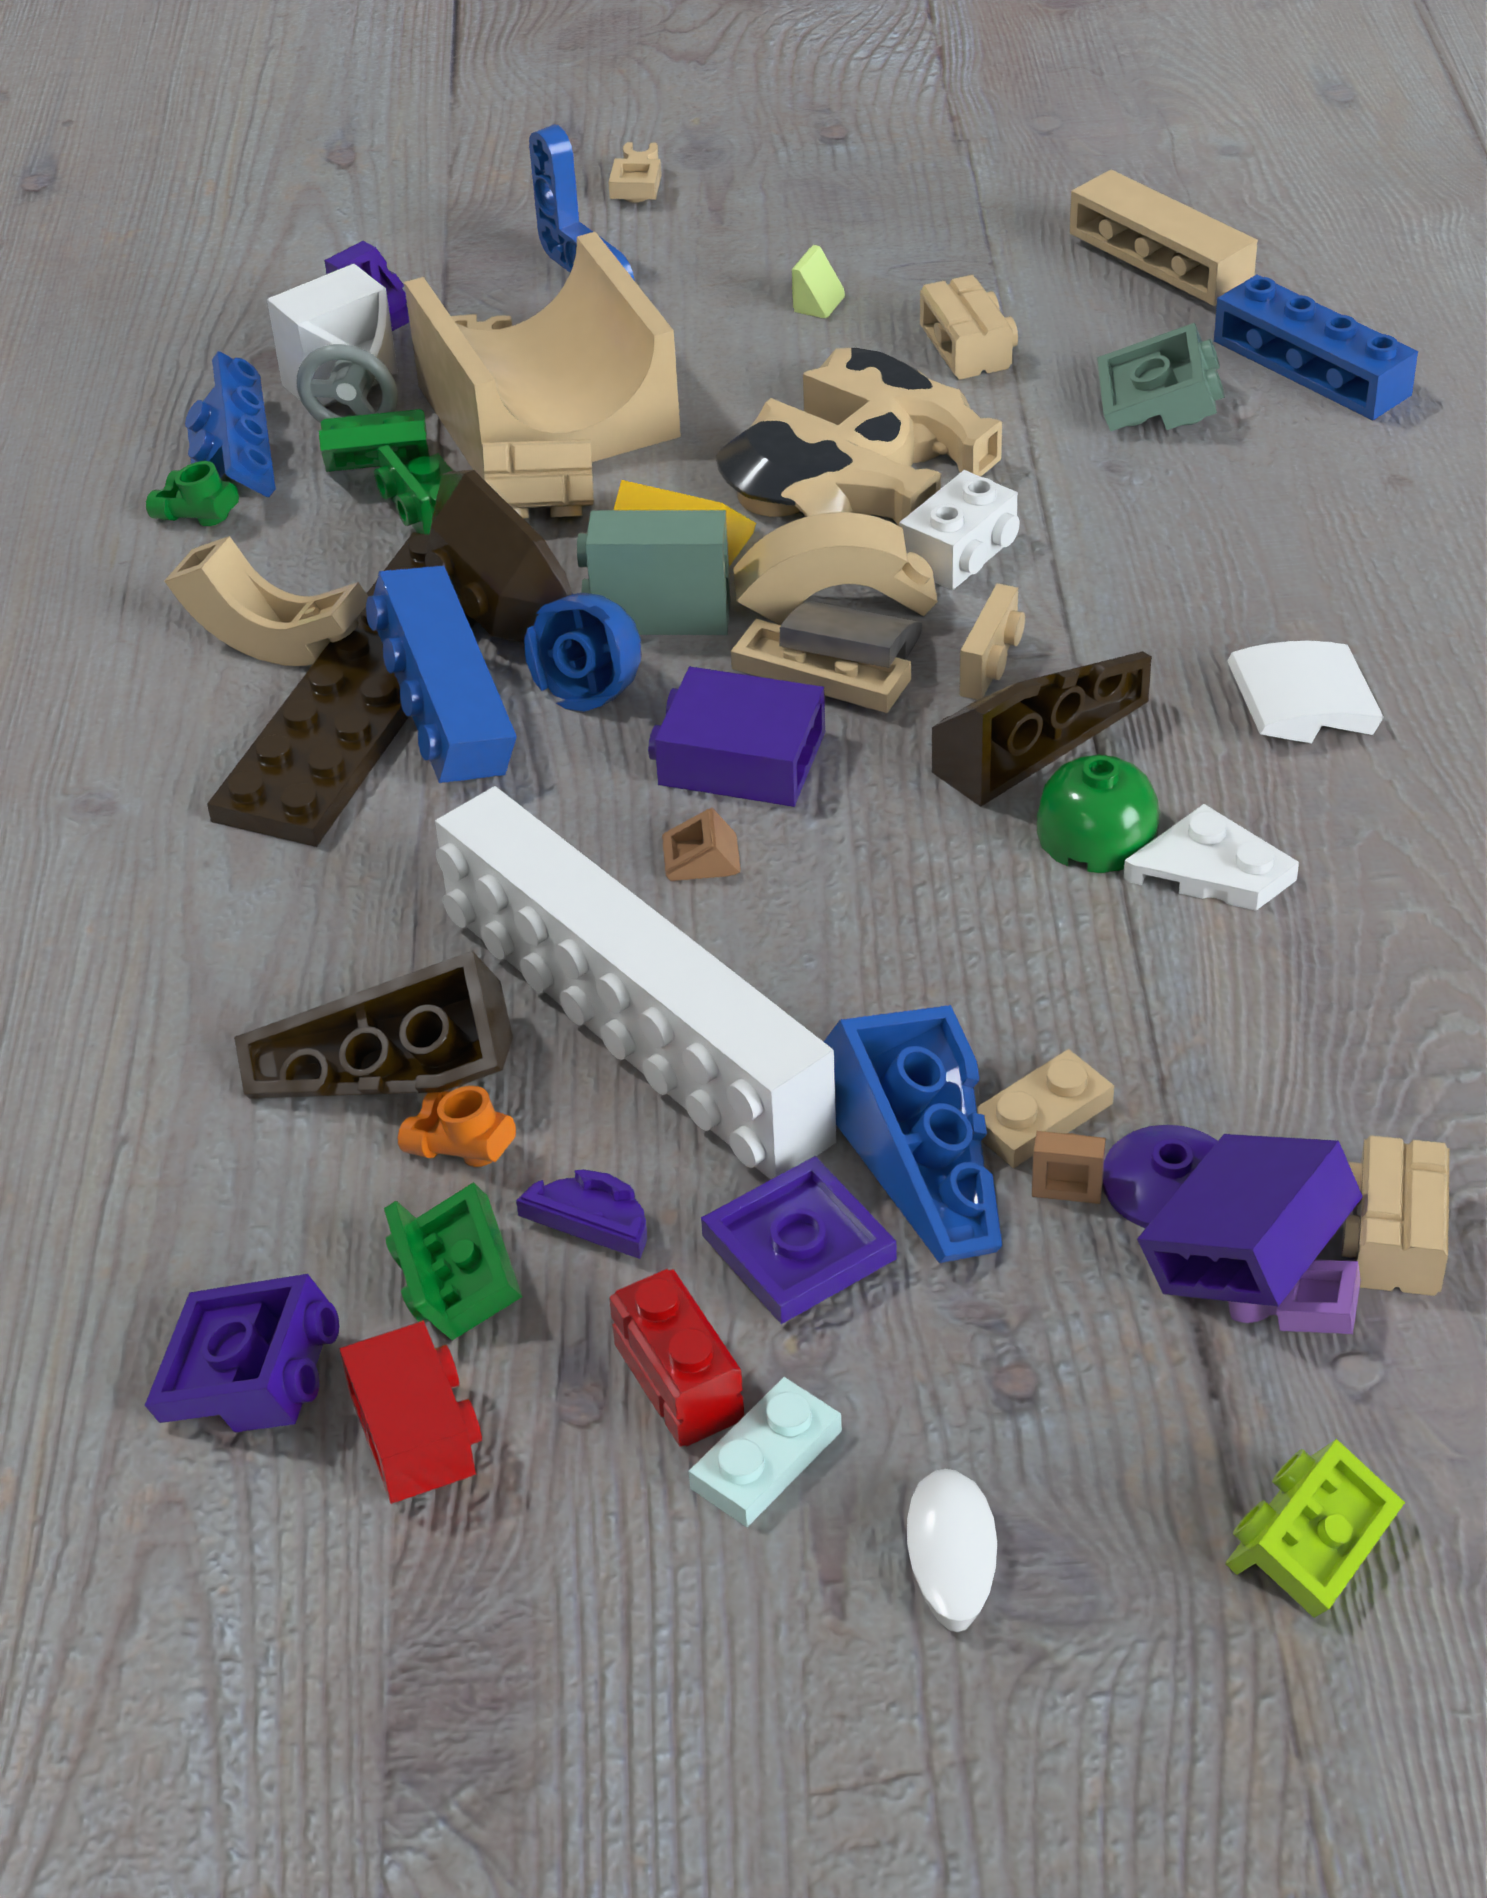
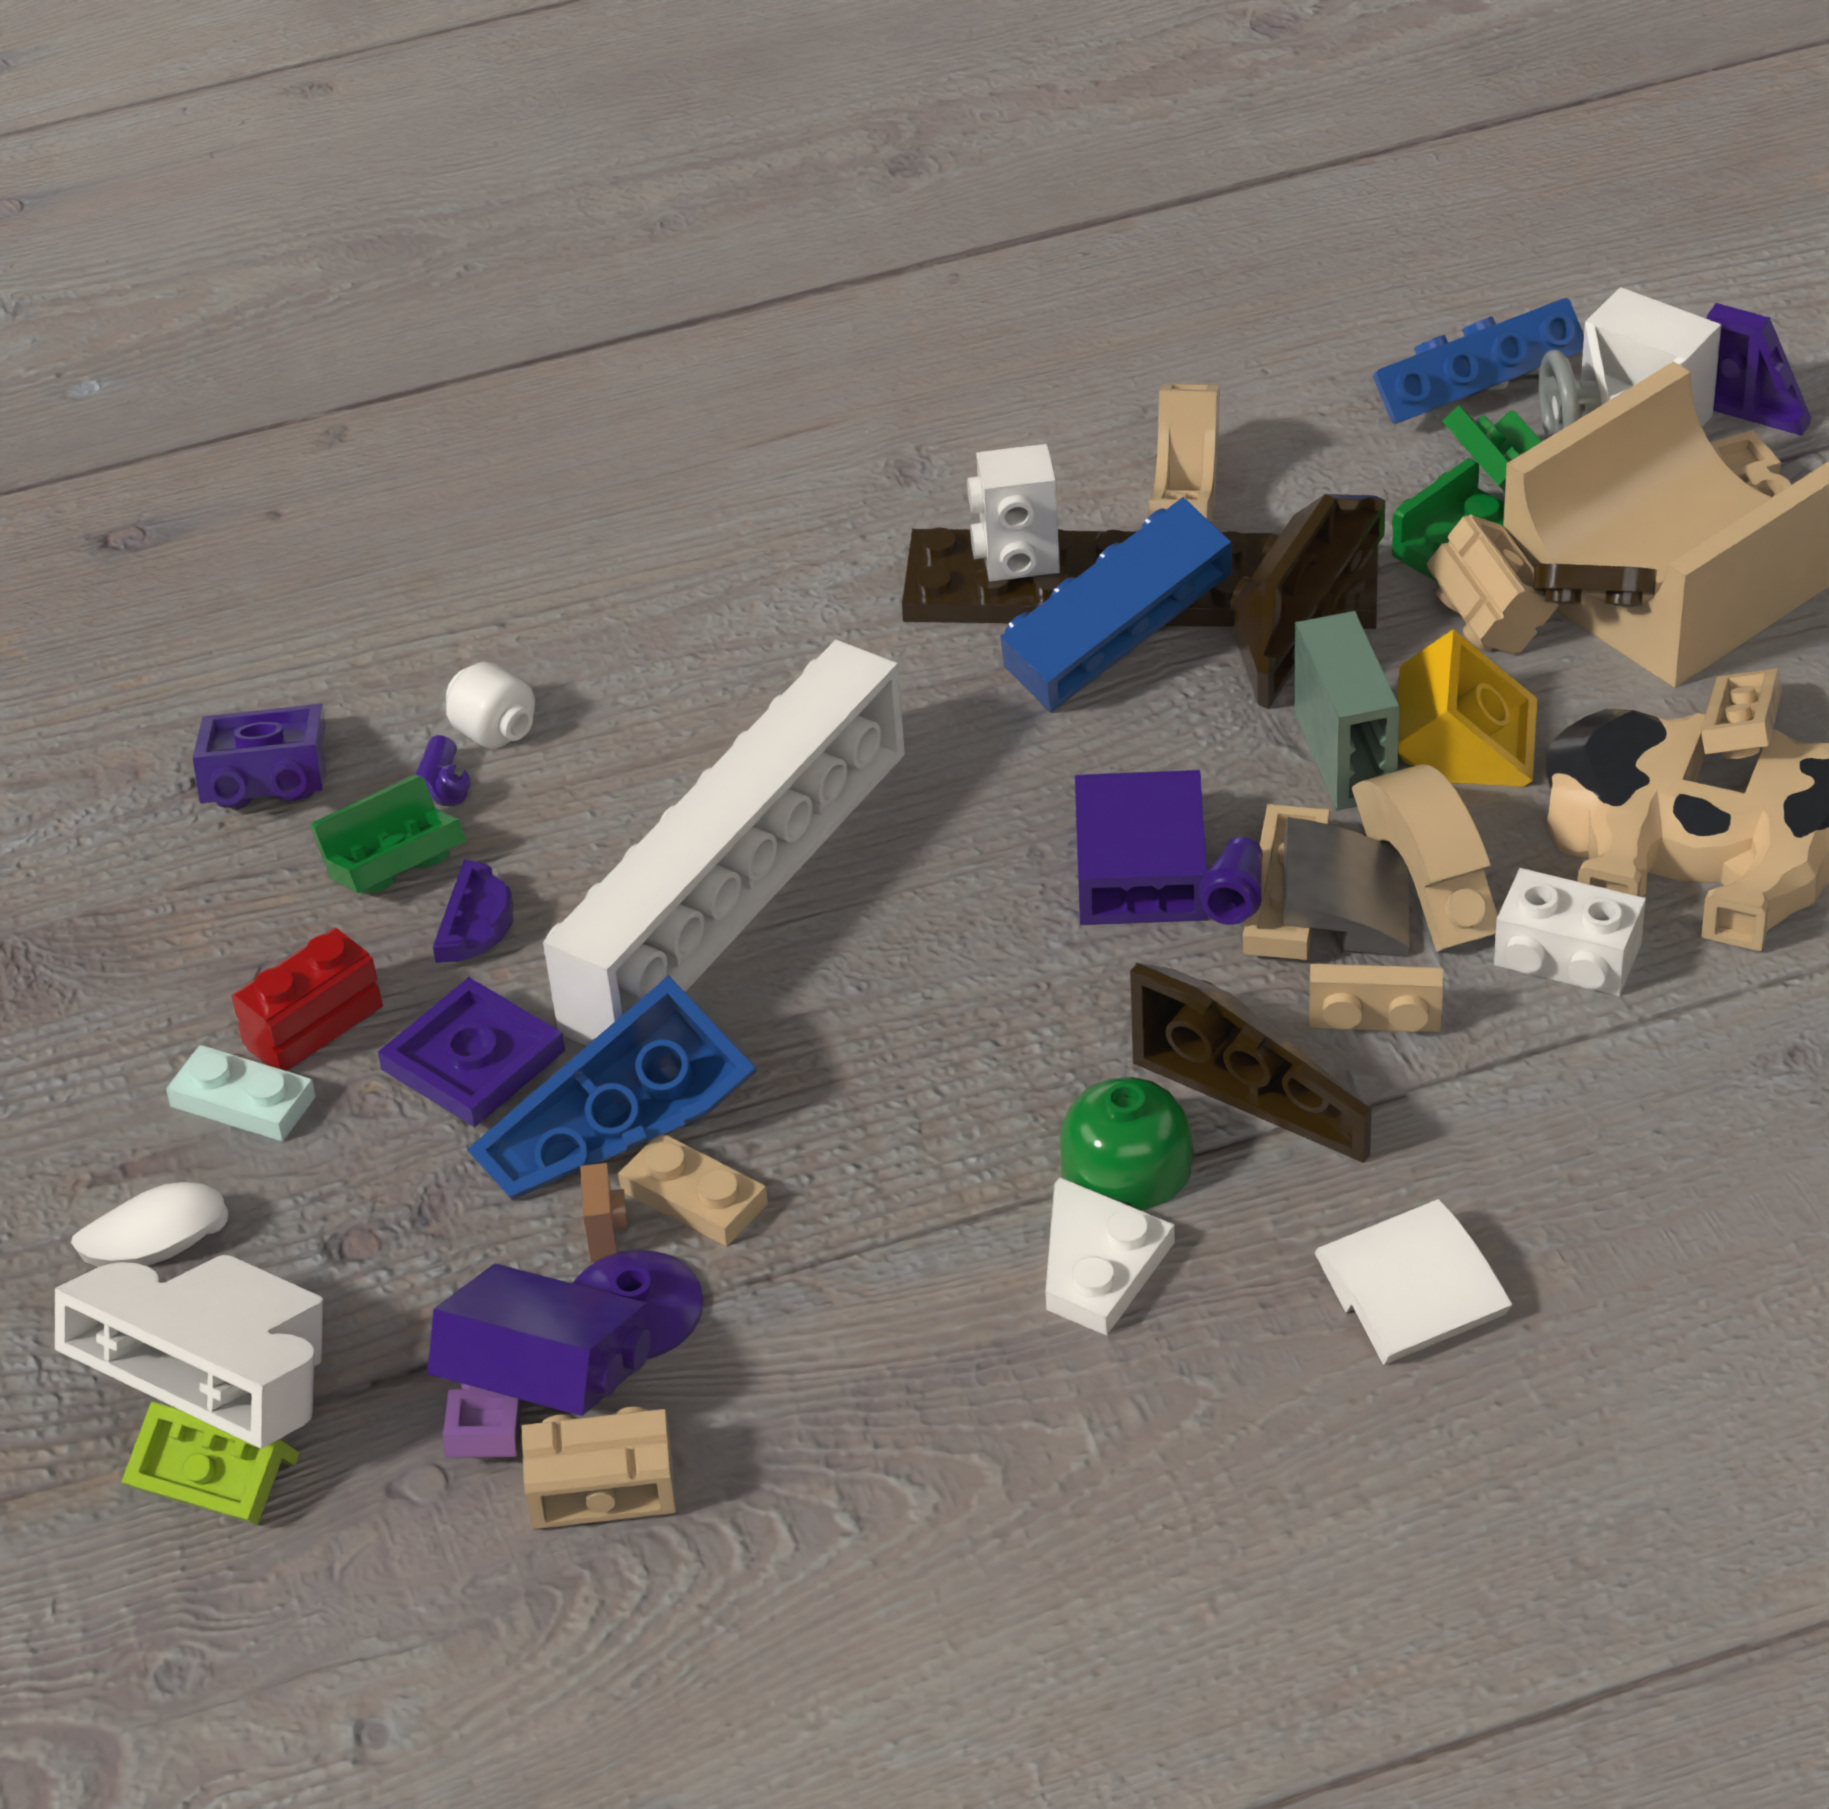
camera: 75 degrees right, 0 degrees up
green plate [146,461,239,526] -> none
dark brown wedge [234,951,513,1099] -> none
red brick [339,1321,482,1504] -> none
orange plate [398,1086,516,1167] -> none
blue cylinder [524,593,642,712] -> none
medium nougat slope [662,808,741,881] -> none
none -> white brick [55,1255,323,1449]
none -> dark purple arm [415,735,471,806]
none -> white head [446,662,535,750]
none -> white brick [967,444,1060,582]
none -> dark purple cone [1198,837,1263,925]
none -> dark brown plate [1533,564,1657,606]
none -> tan plate [1701,668,1782,759]

